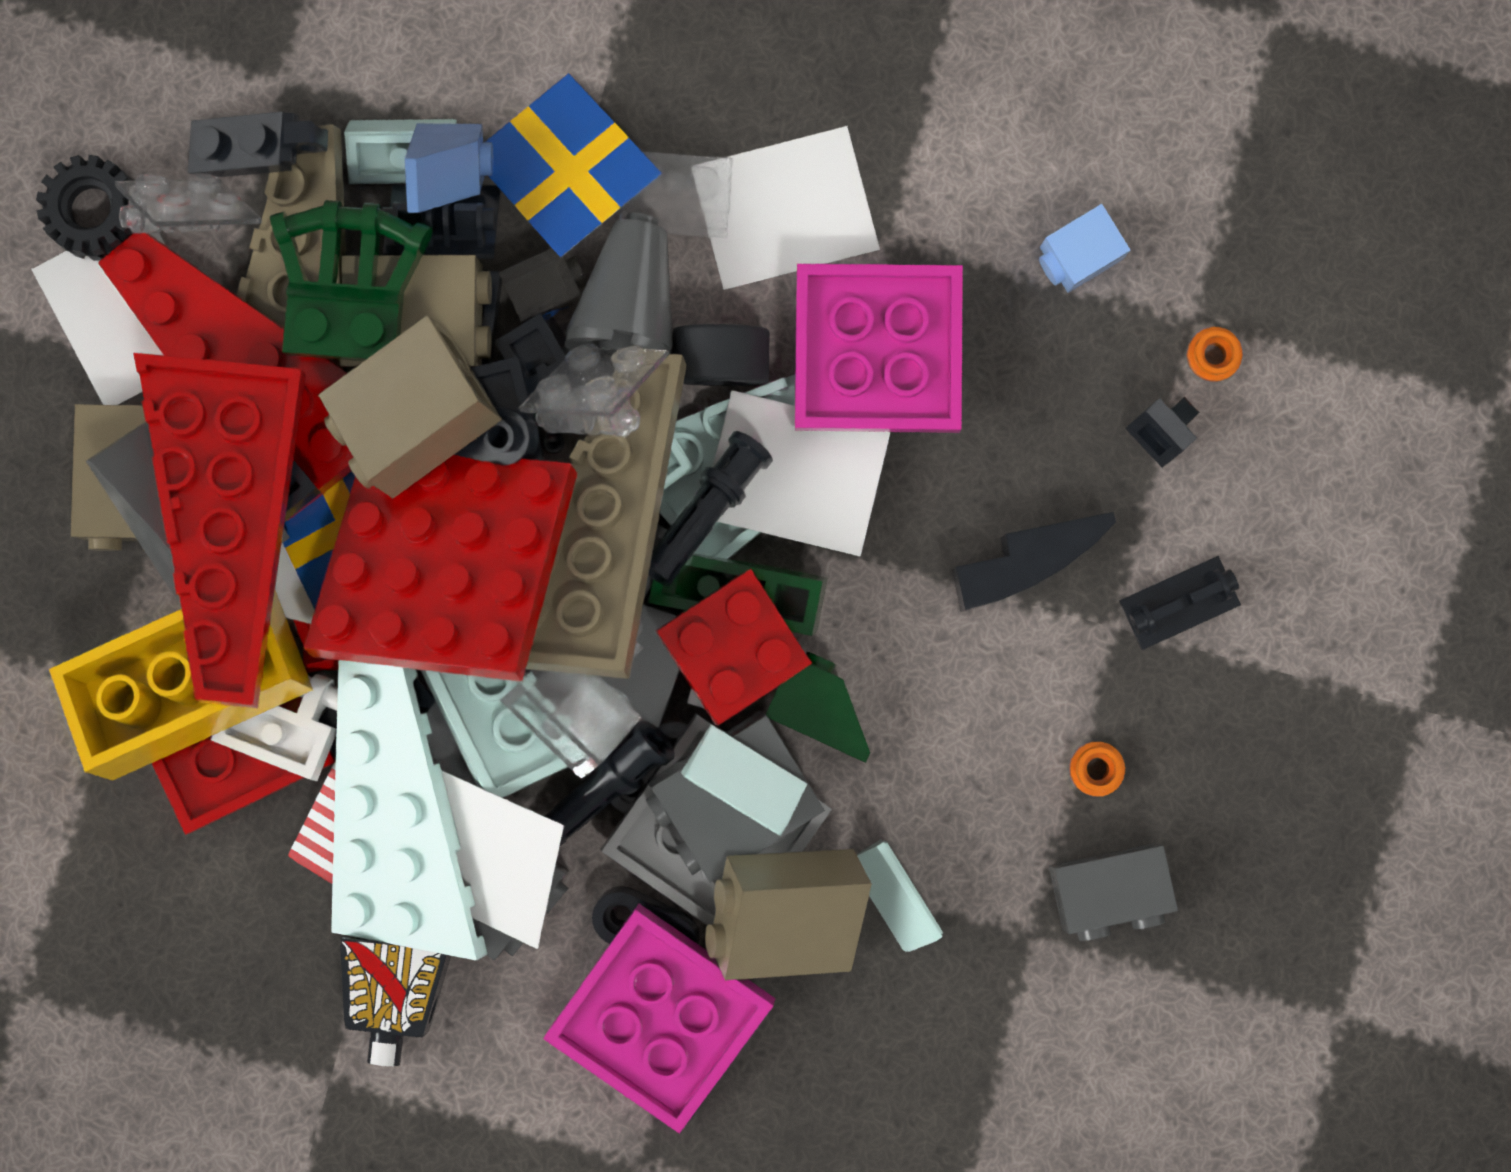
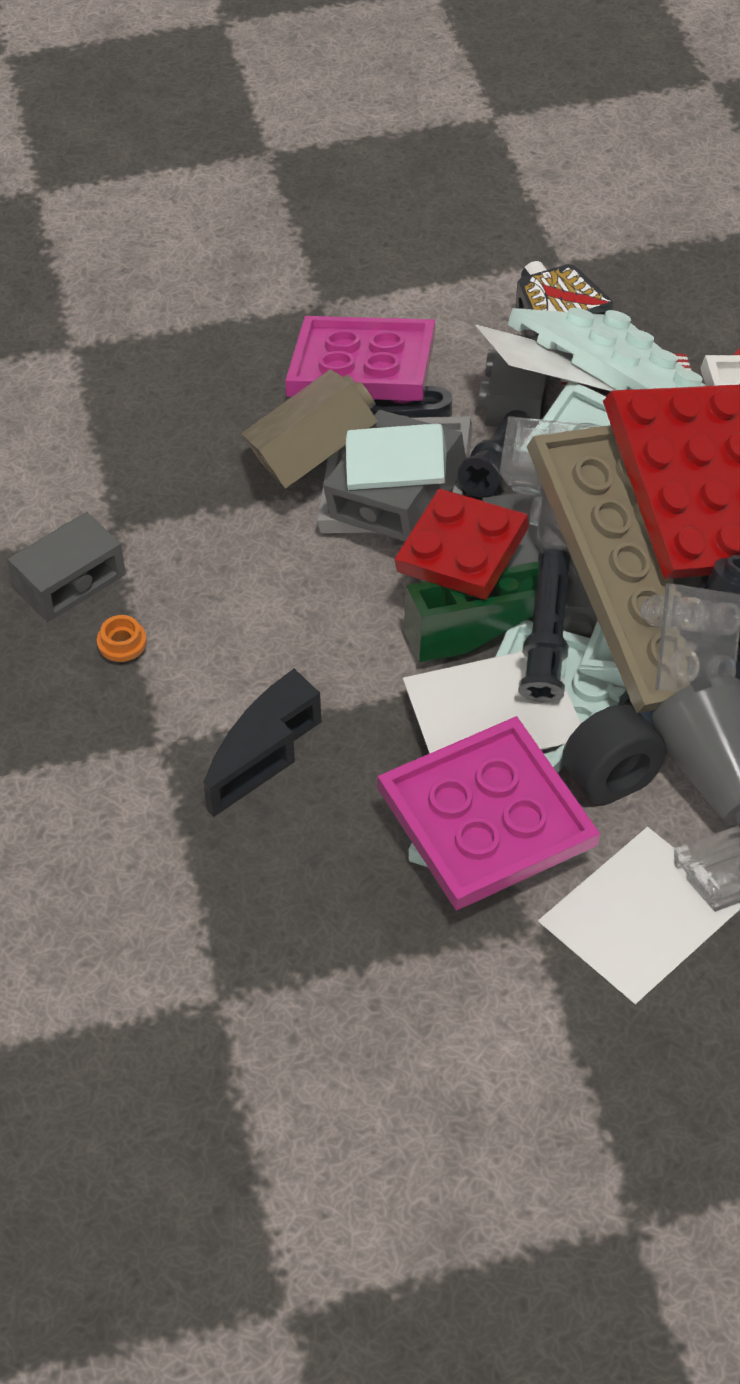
camera: 155 degrees right, 35 degrees down
dark green slope [765,651,870,763] -> none
light aqua slope [857,839,943,952] -> none
light blue brick [1039,204,1130,293] -> none
black hinge [1119,556,1241,650] -> none
black tile [1125,397,1200,468] -> none
orange plate [1187,327,1243,382] -> none

